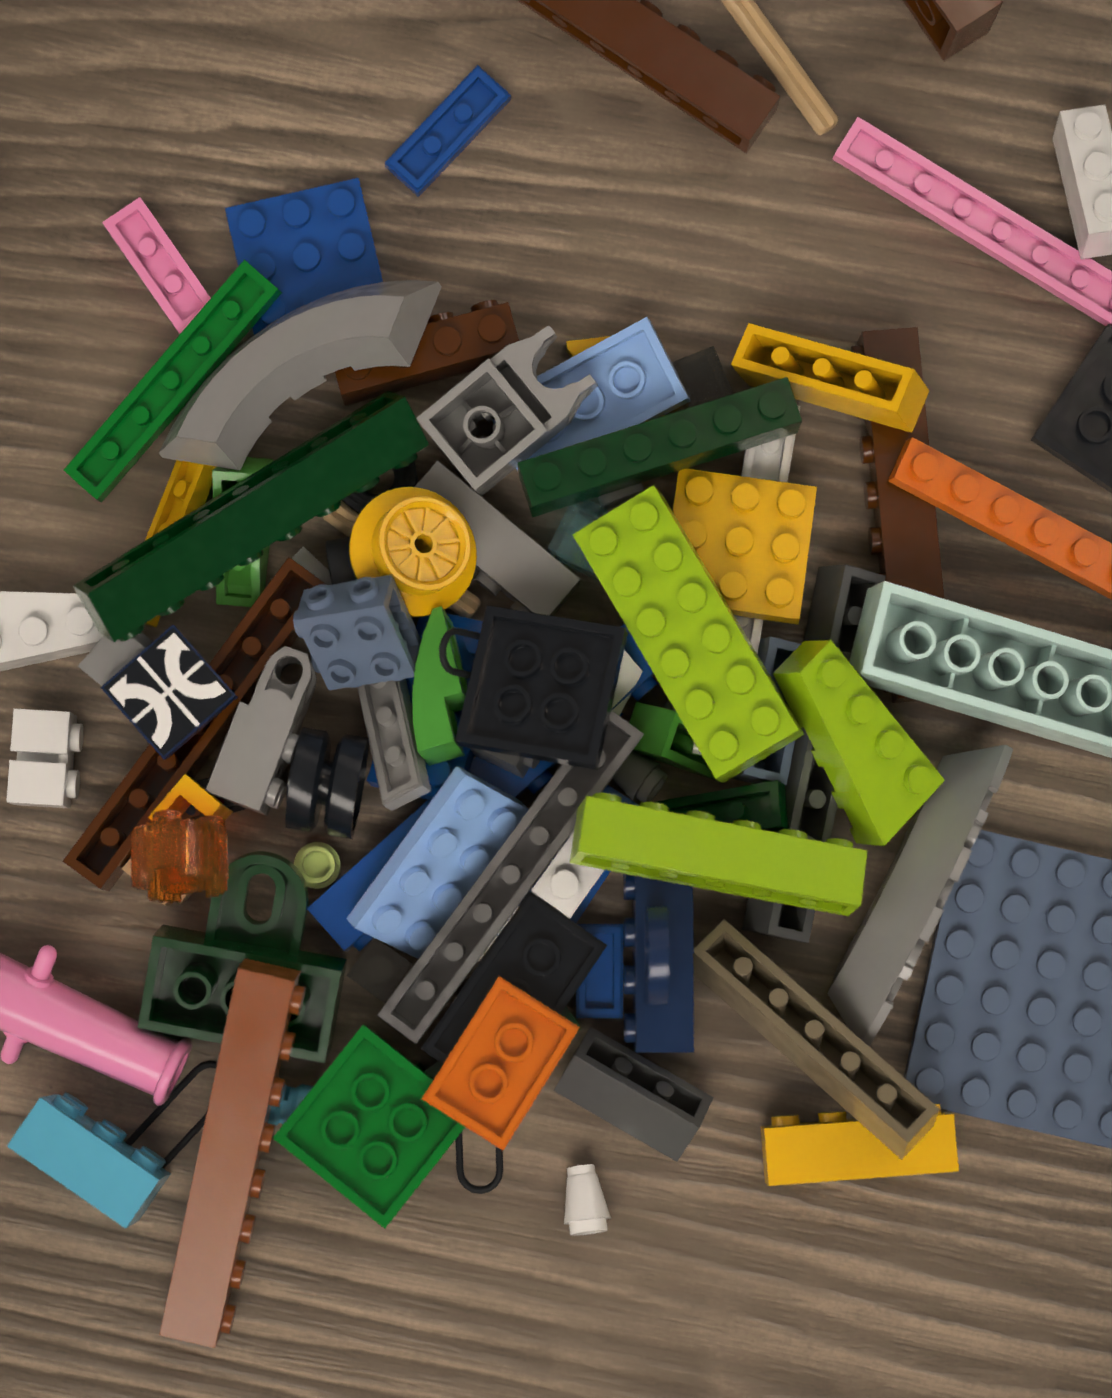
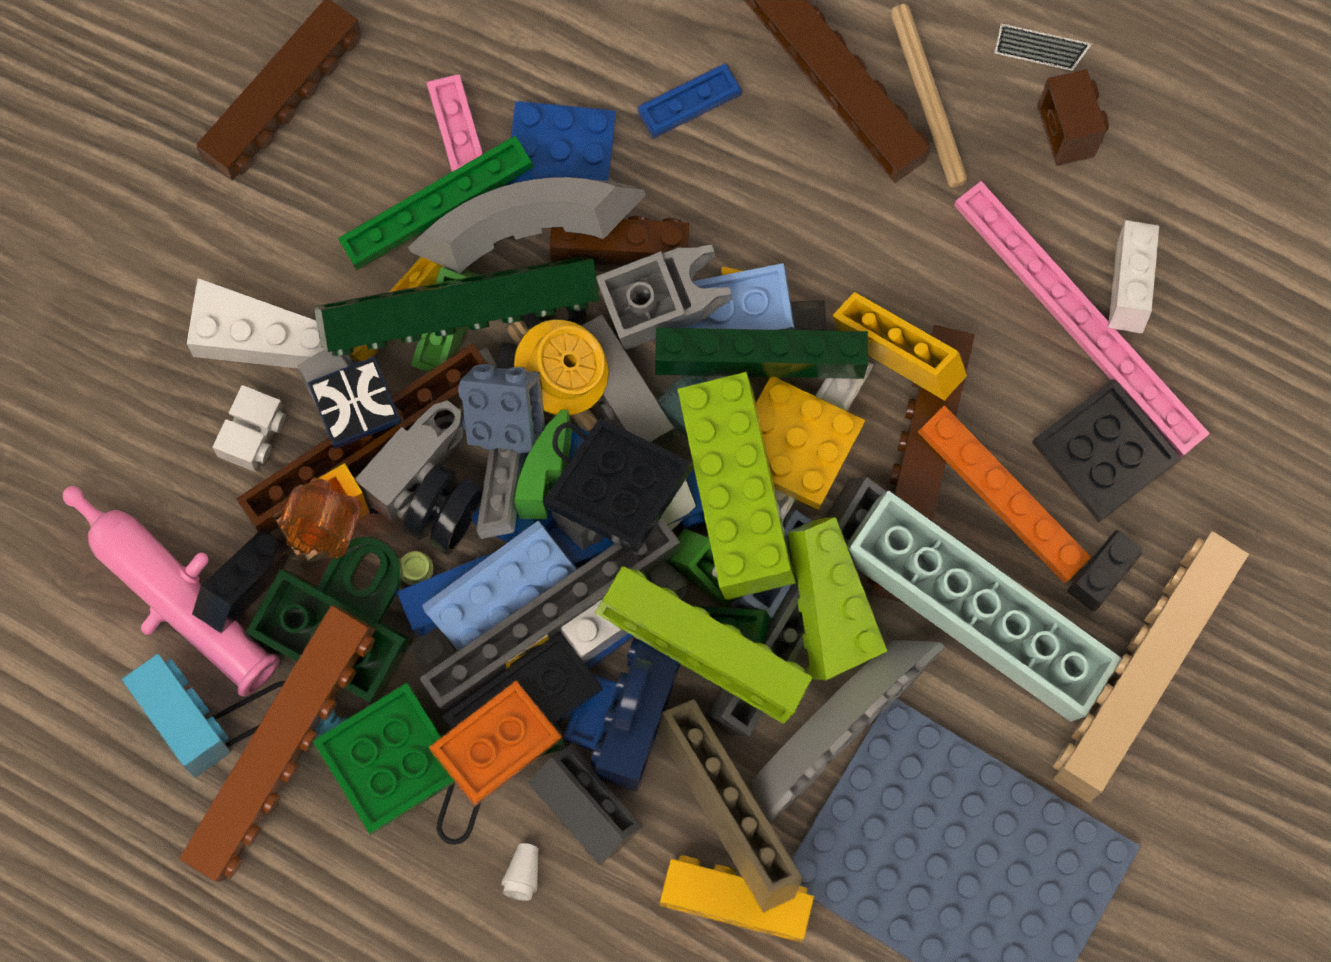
camera: 20 degrees right, 10 degrees down
none -> black brick [192,528,291,634]

